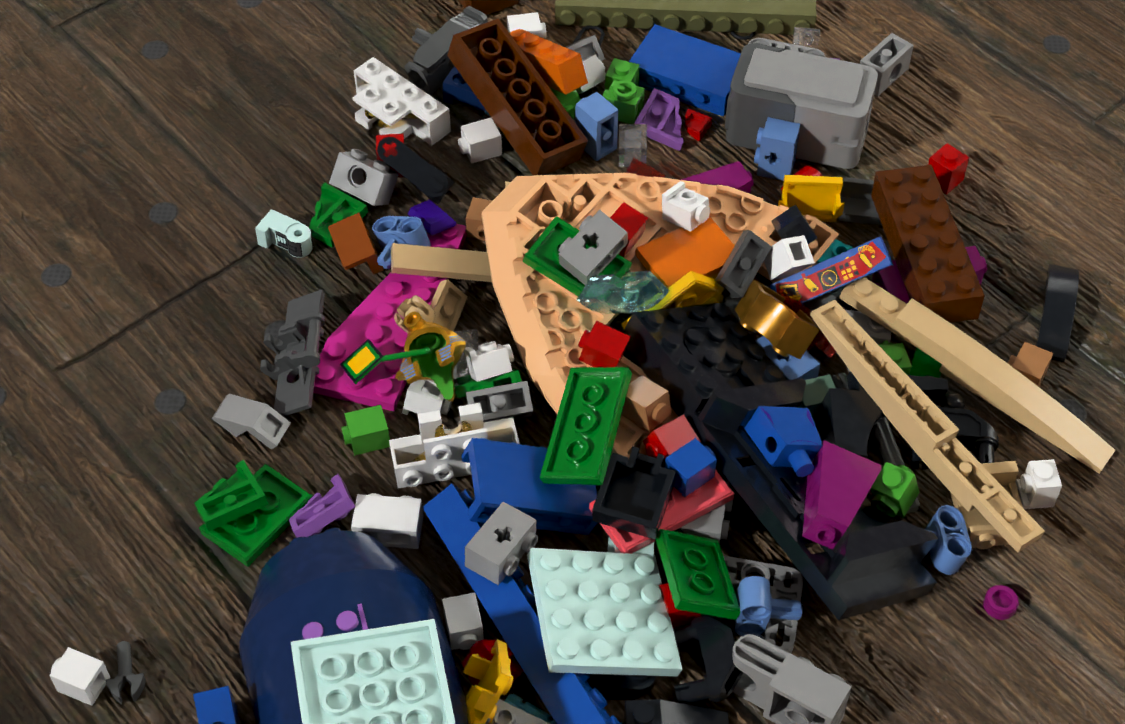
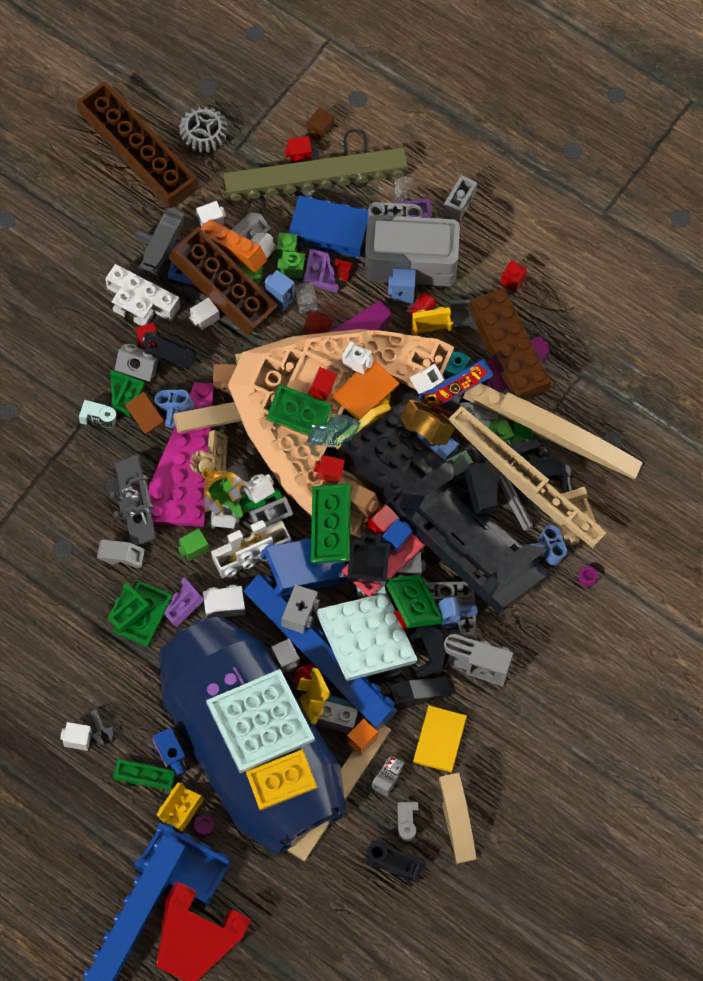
camera: 15 degrees left, 15 degrees up
piece [340,339,431,384] -> none
dark purple tile [408,199,457,236] -> none
light grey brick [558,210,628,287] -> none
dark grey panel [715,230,772,298] -> none
blue torso [745,406,822,477] -> none
black panel [771,204,817,244] -> none
magenta slope [802,440,882,550] -> none
bright green brick [871,462,920,518] -> none
medium nougat brick [1008,342,1053,387] -> none
white brick [1015,459,1062,509] -> none
black slope [1036,264,1079,362] -> none

